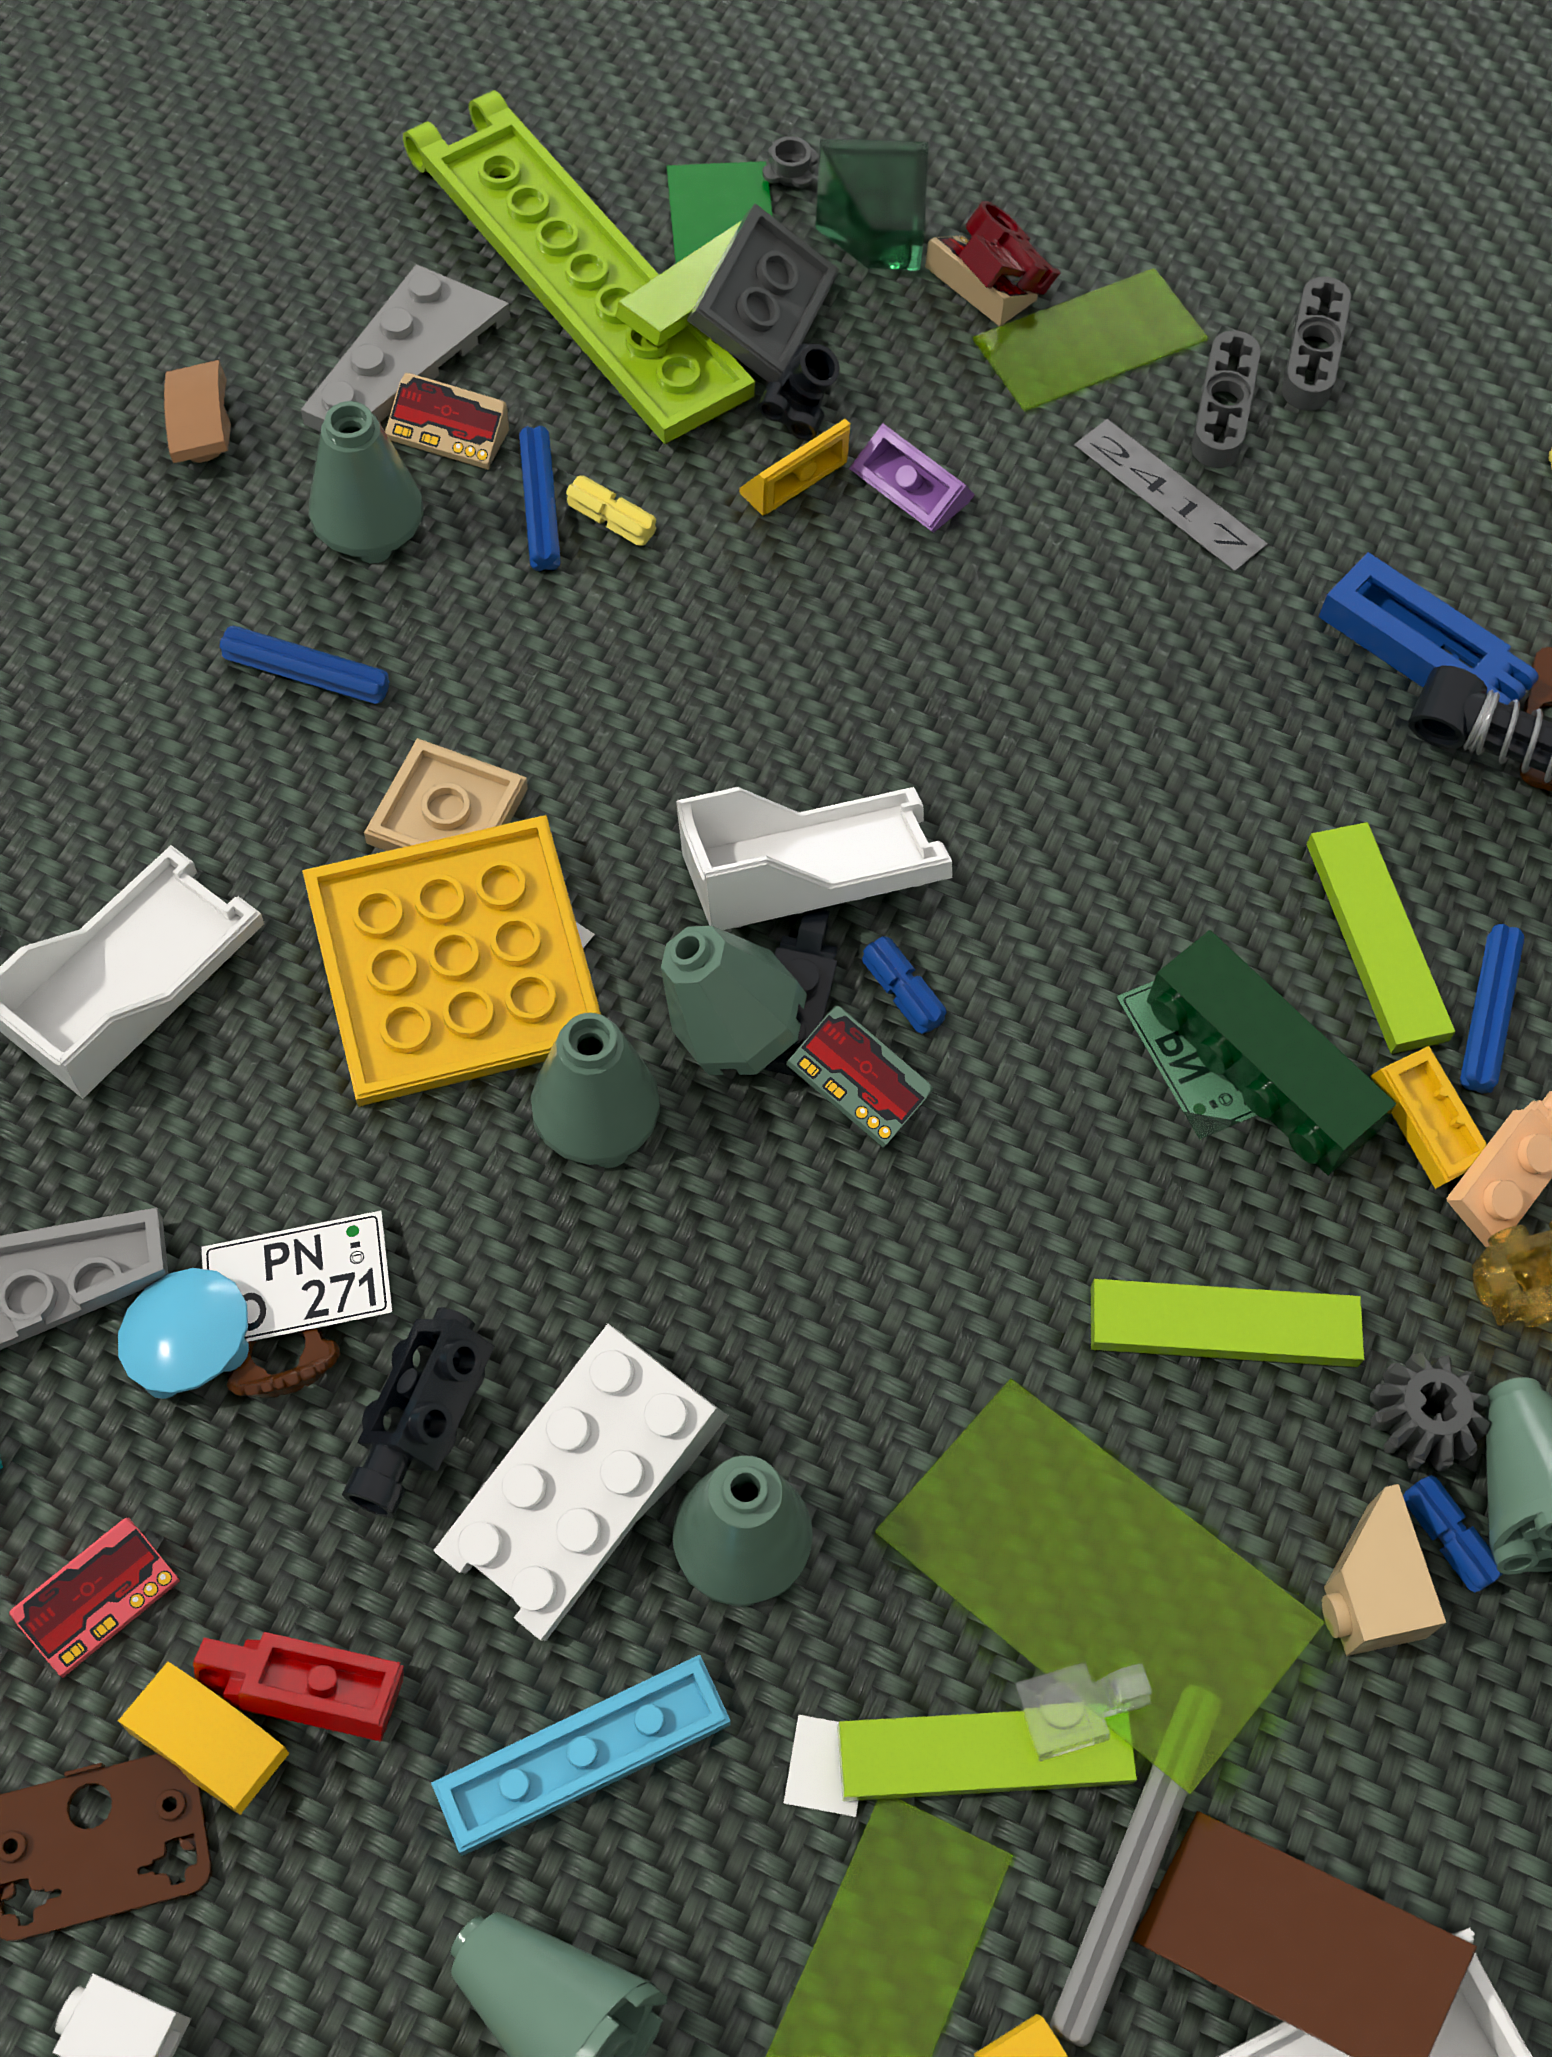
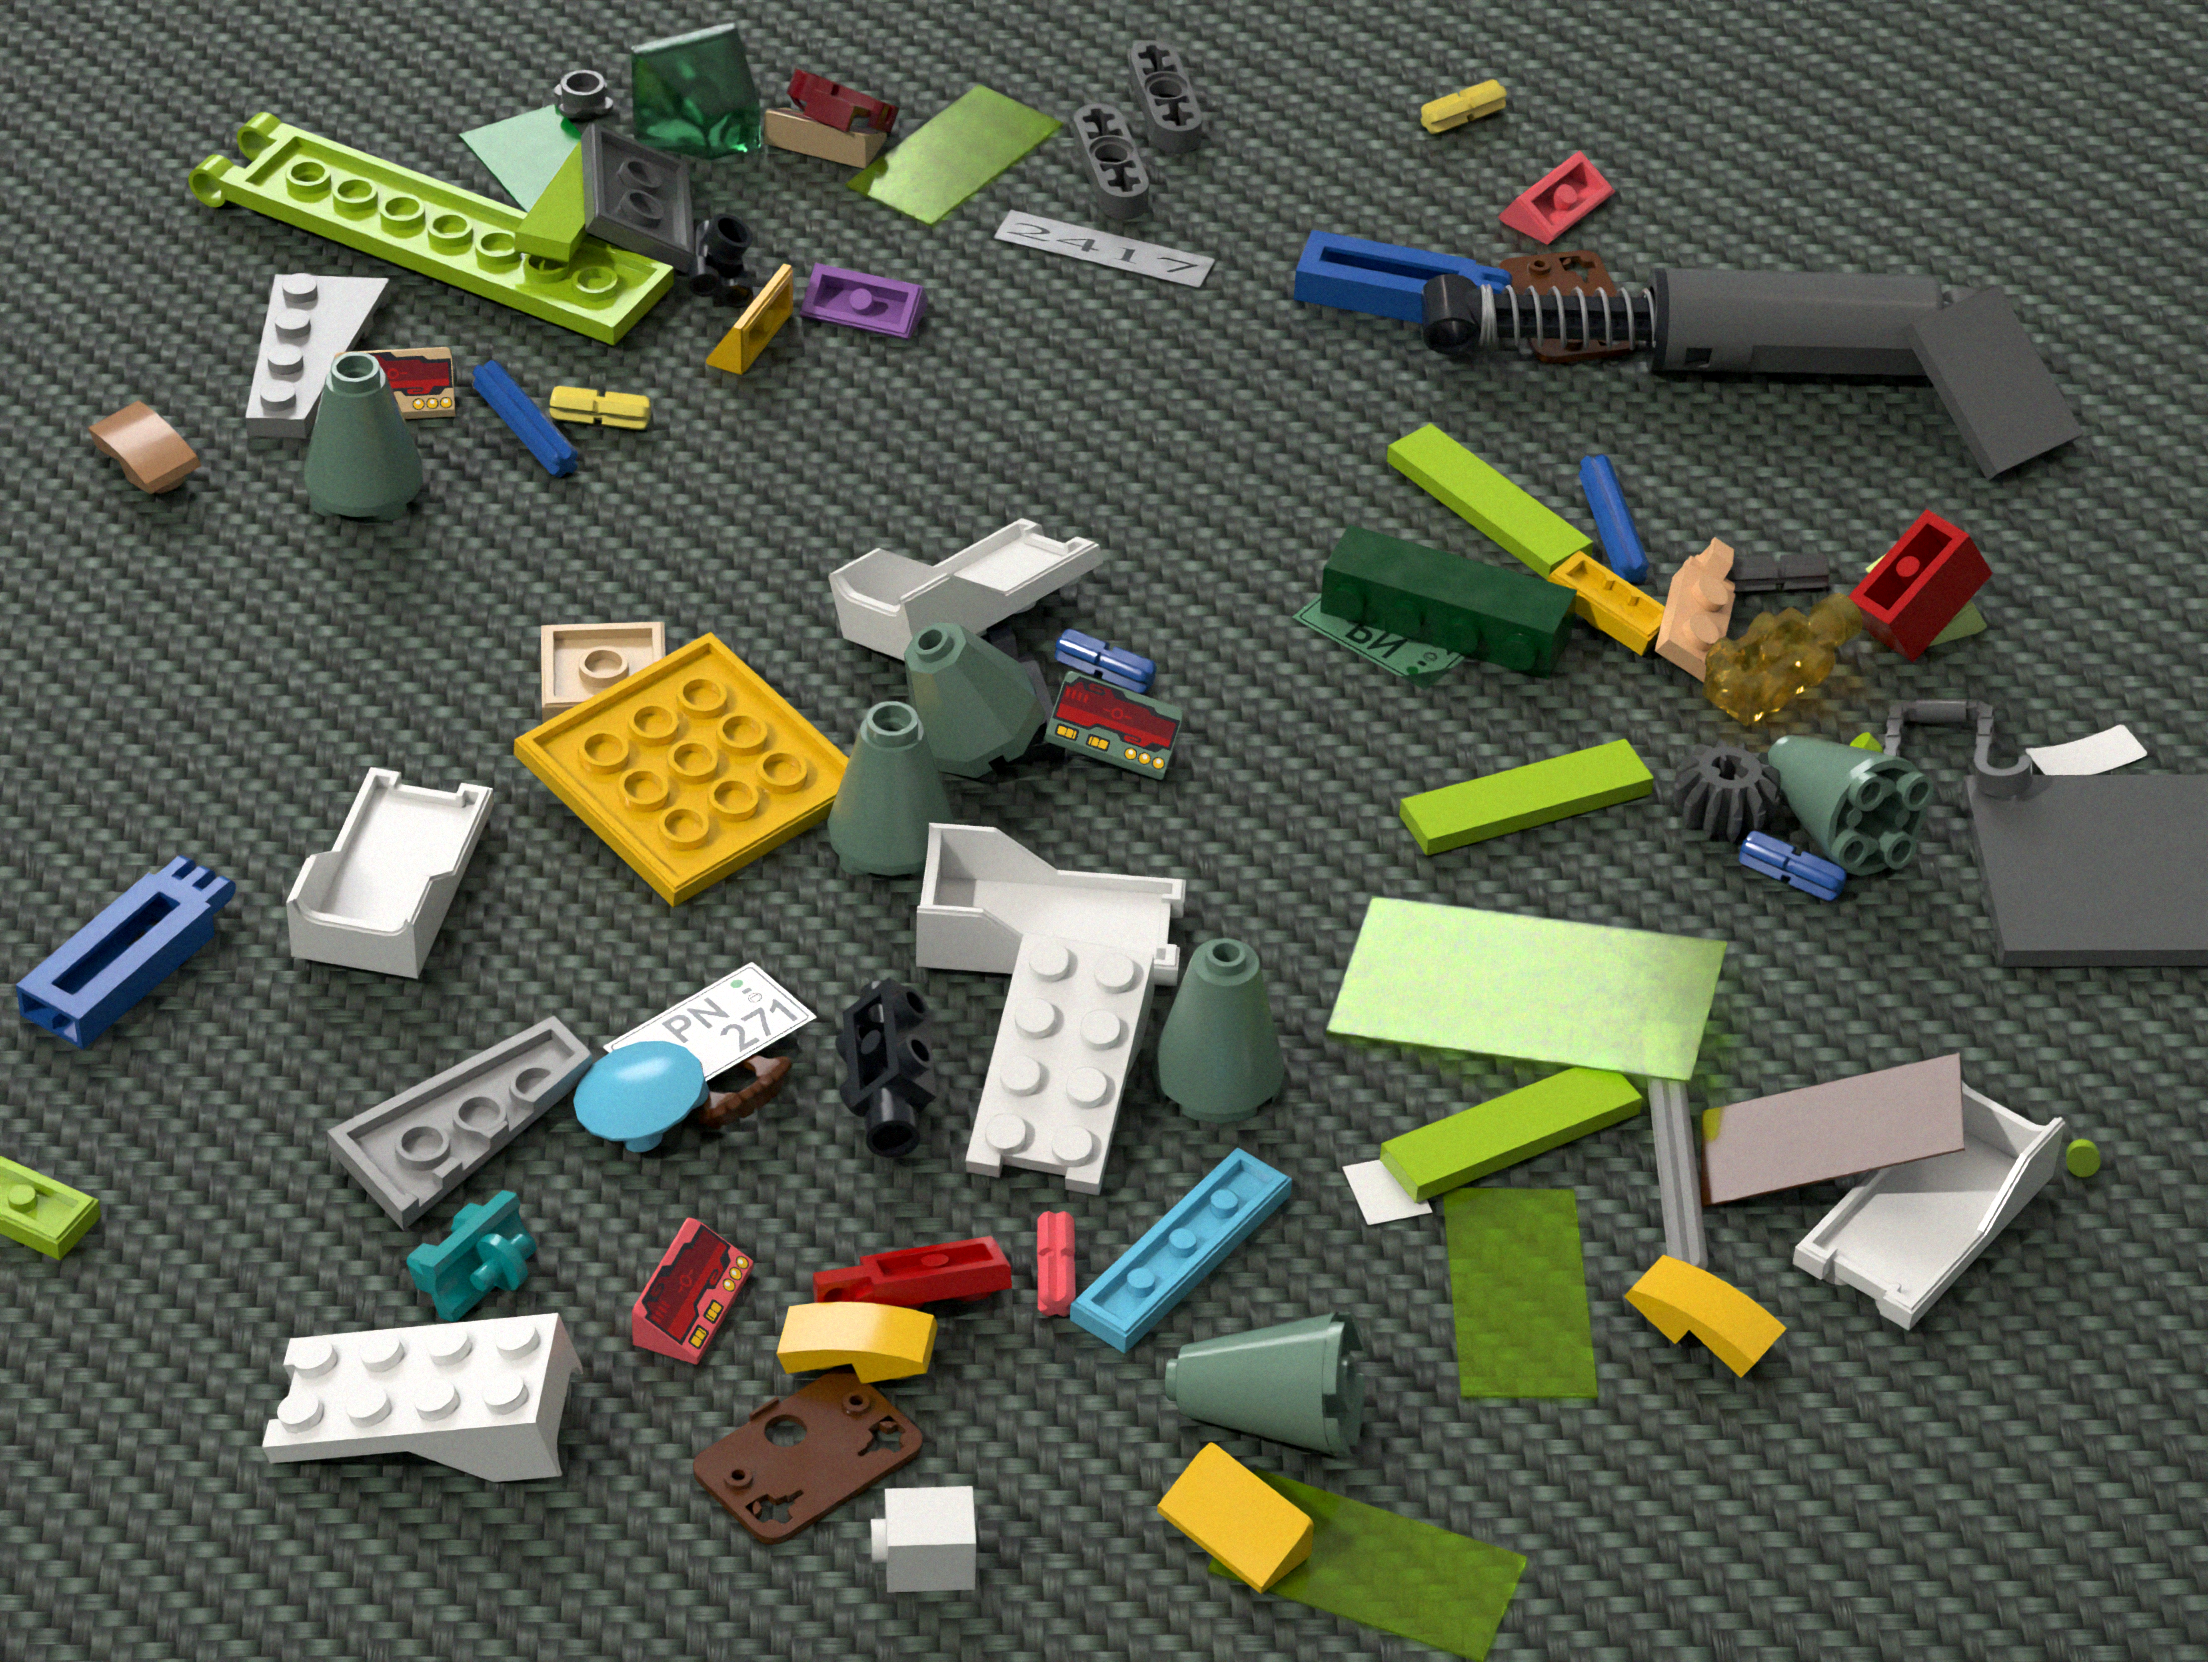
camera: 25 degrees left, 20 degrees down
blue axle [219,625,390,704] -> none
clear plate [1016,1662,1152,1761] -> none
tan slope [1322,1484,1446,1656] -> none
none -> white piece [916,823,1186,986]
none -> coral piece [1037,1211,1076,1317]

